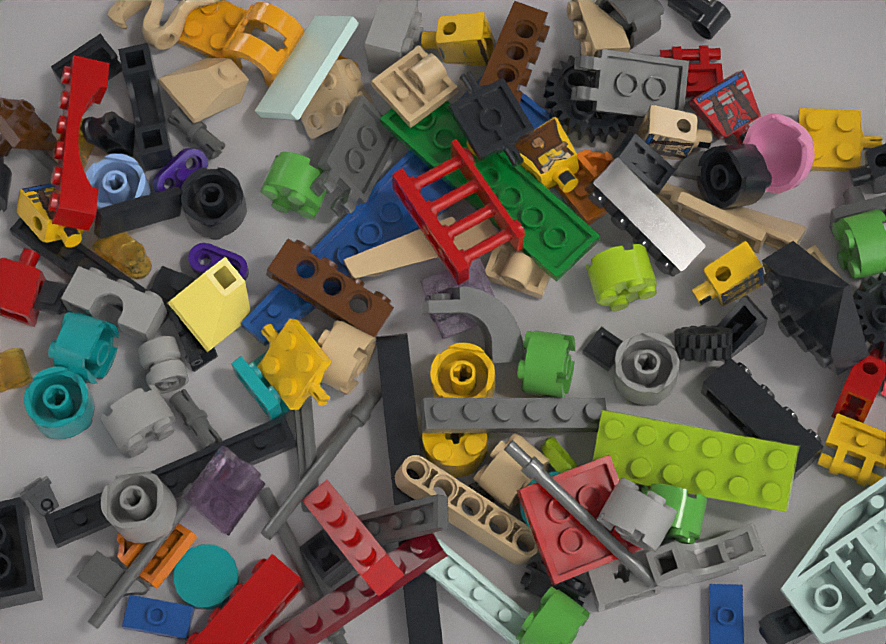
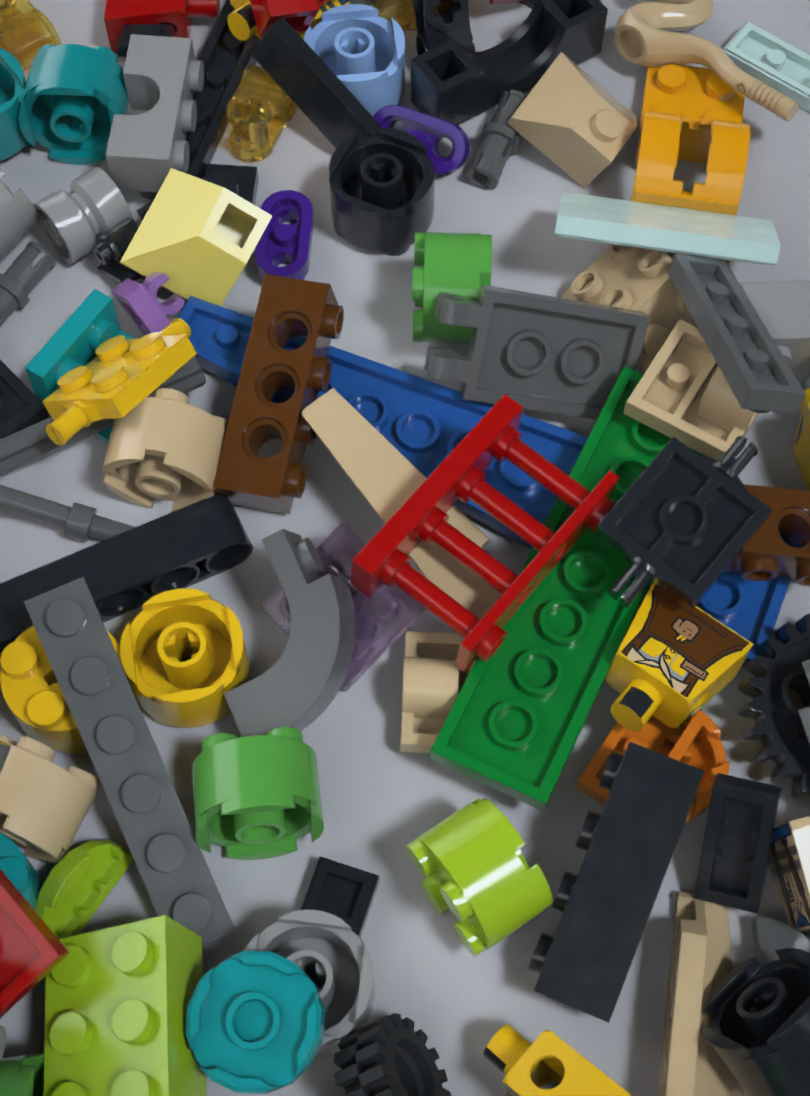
camera: 65 degrees right, 5 degrees down
none -> medium lavender tile [111,272,185,335]
none -> teal tile [186,951,325,1094]
none -> dark grey plate [667,254,806,414]

